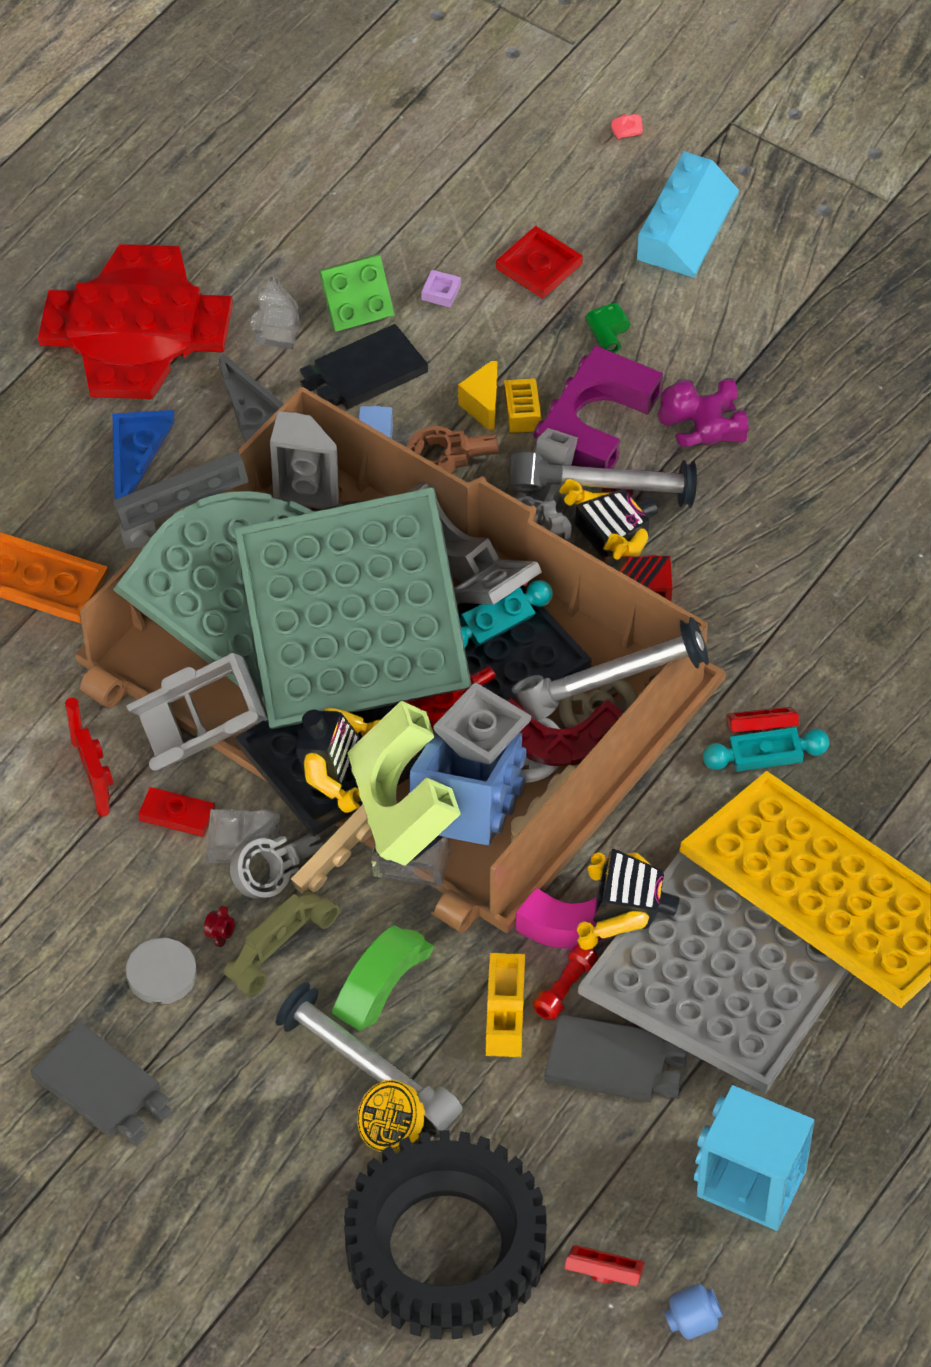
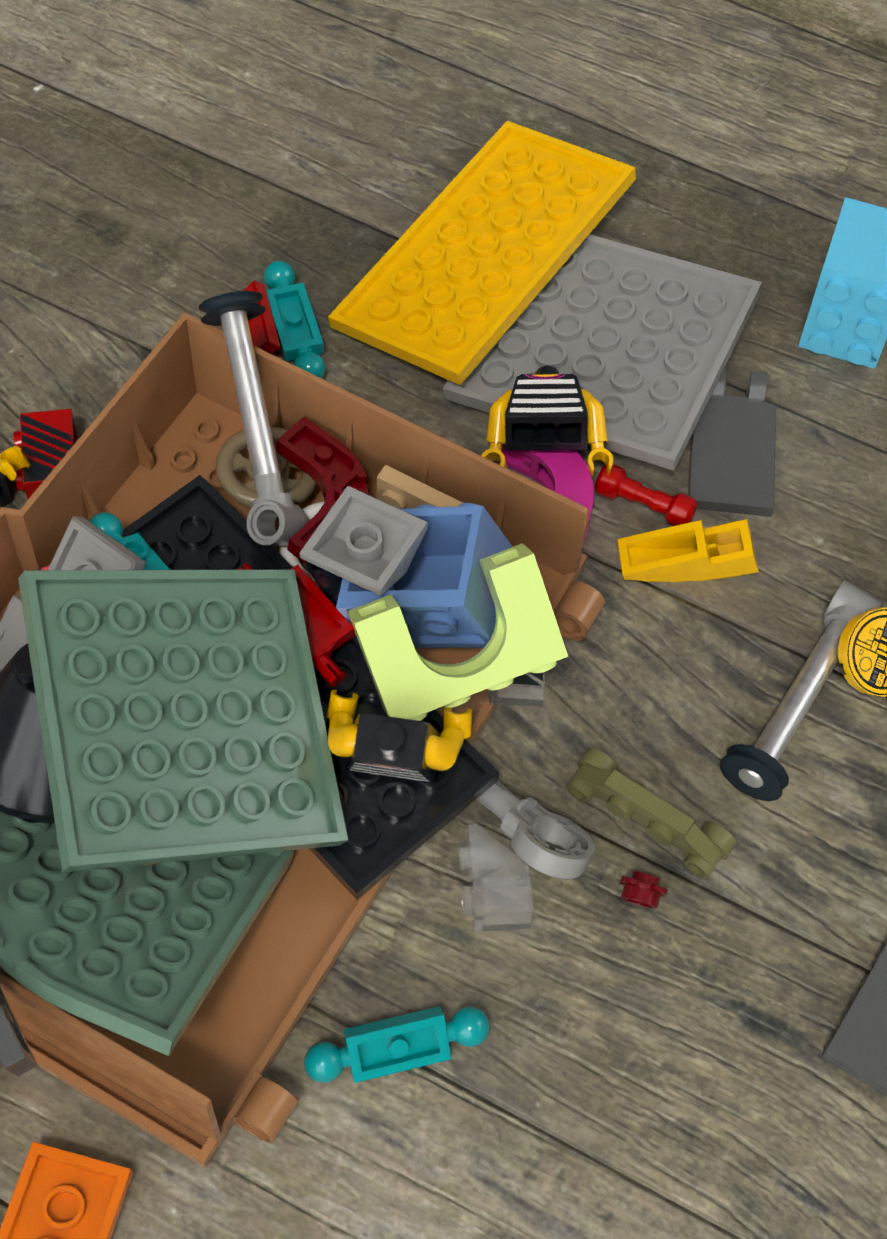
camera: 100 degrees left, 5 degrees up
red plate [65,698,113,817] -> none
light grey piece [126,653,268,771] -> none
light grey tile [126,938,197,1004] -> none
red plate [138,787,215,837] -> none
tan plate [291,804,372,894] -> none
bright green arch [331,925,434,1031] -> none
none -> teal plate [304,1006,490,1083]

